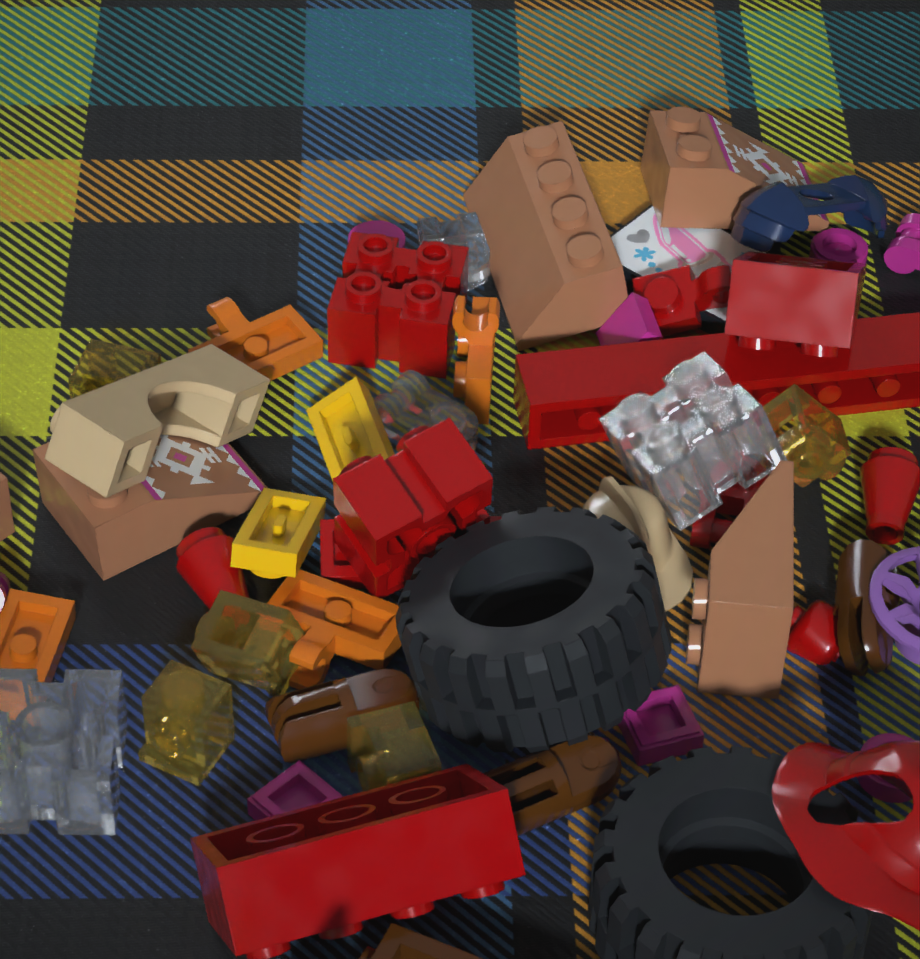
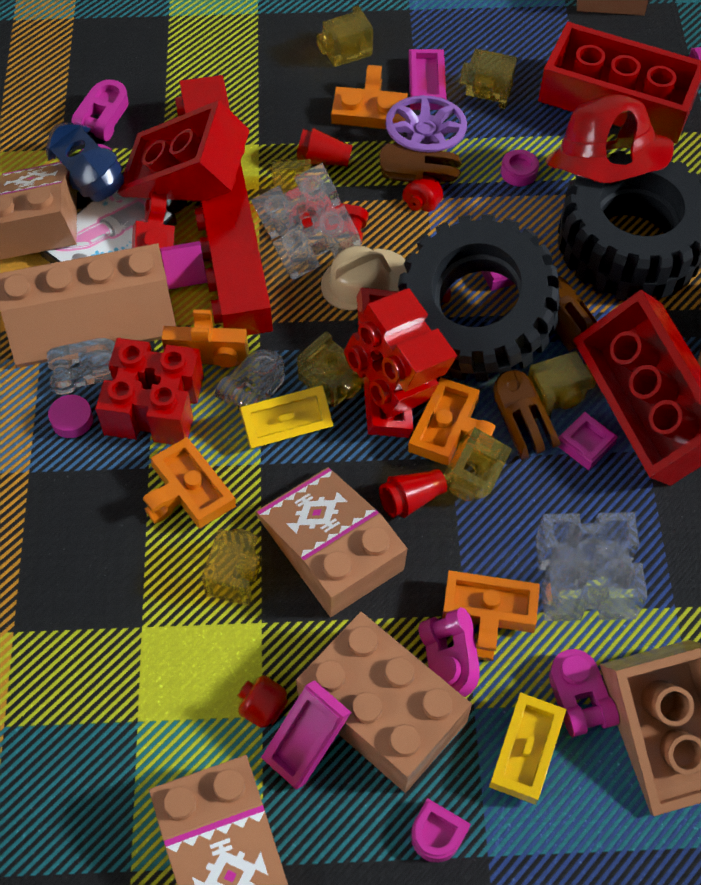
camera: 90 degrees left, 15 degrees up
tan arch [44,344,271,498] -> none
clear yellow brick [138,659,235,786] -> none
yellow plate [230,488,326,579] -> none
nougat slope [686,460,794,699] -> none

